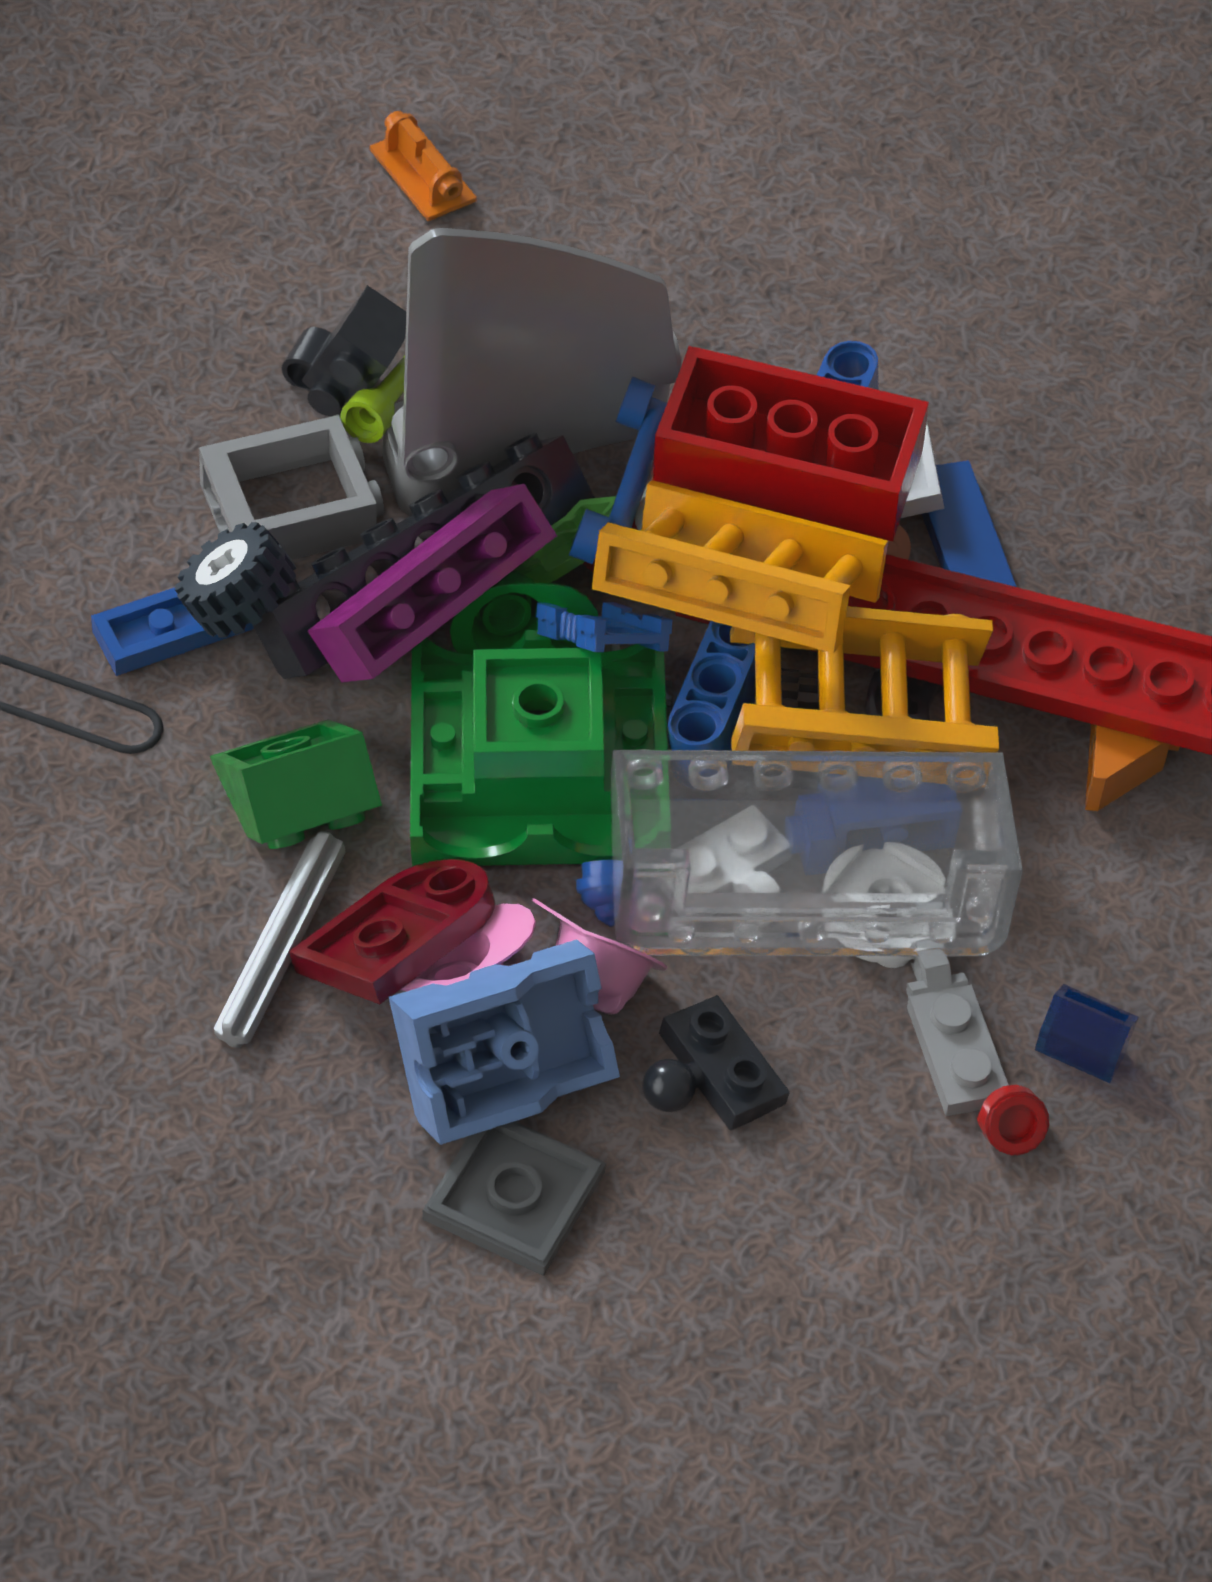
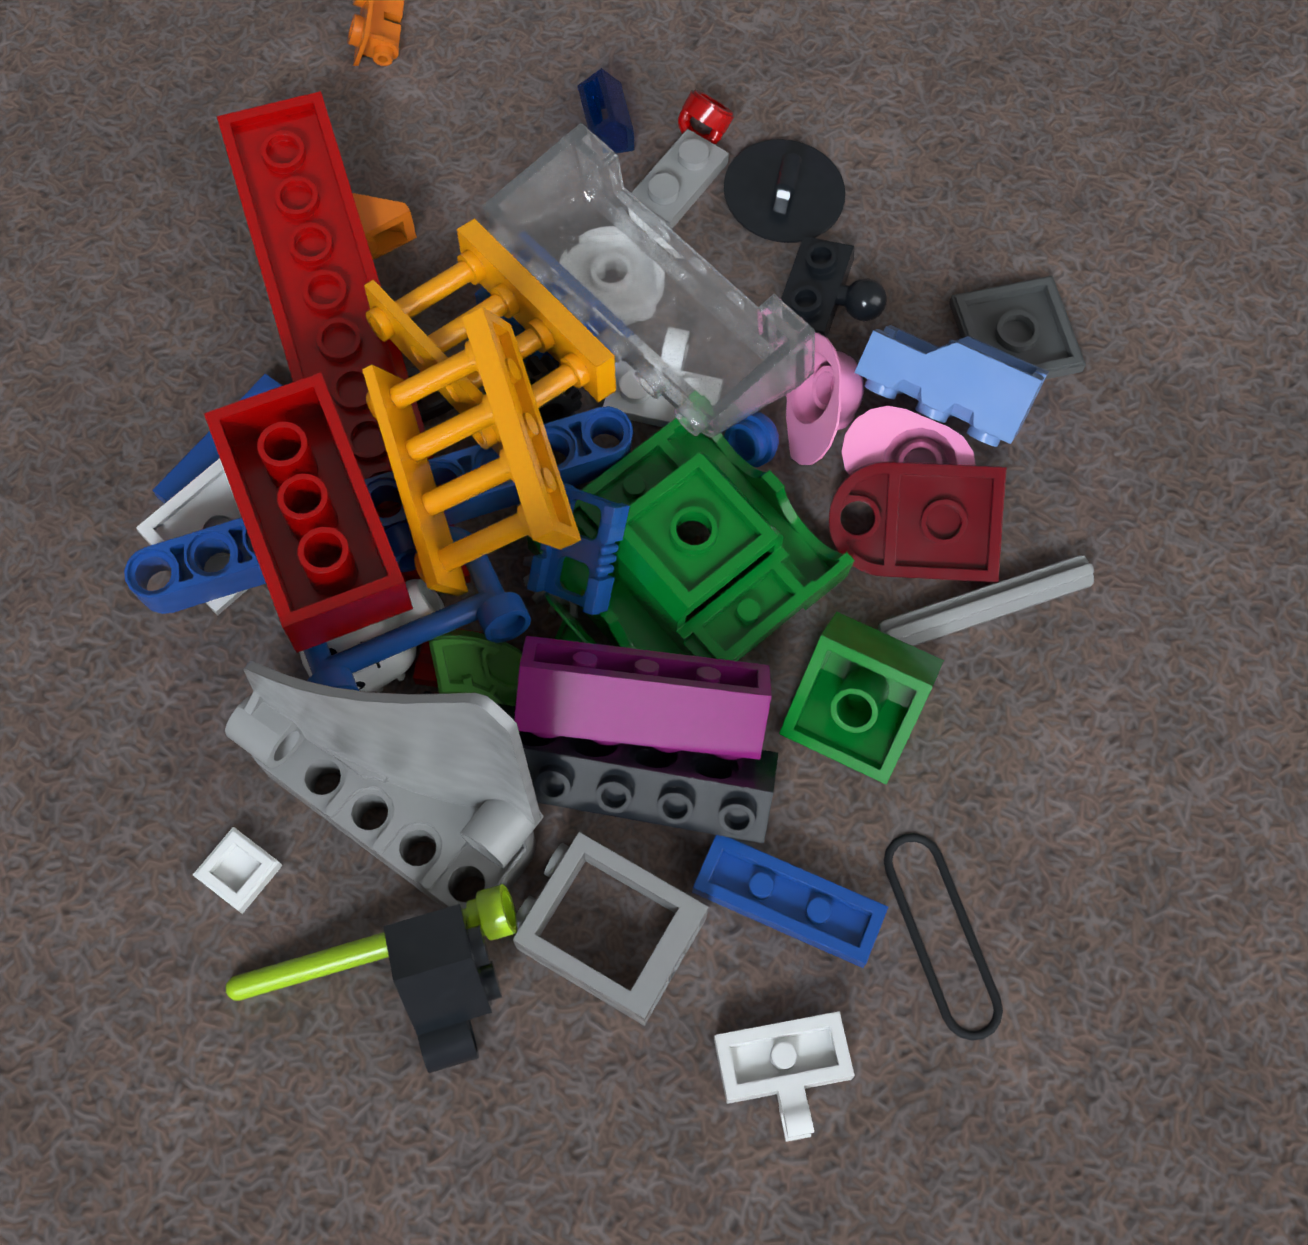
camera: 125 degrees left, 15 degrees up
black wheel [175,522,296,638] -> none
orange hinge [369,111,477,221] -> none
none -> white plate [714,1011,855,1142]
none -> black shield [724,139,845,243]

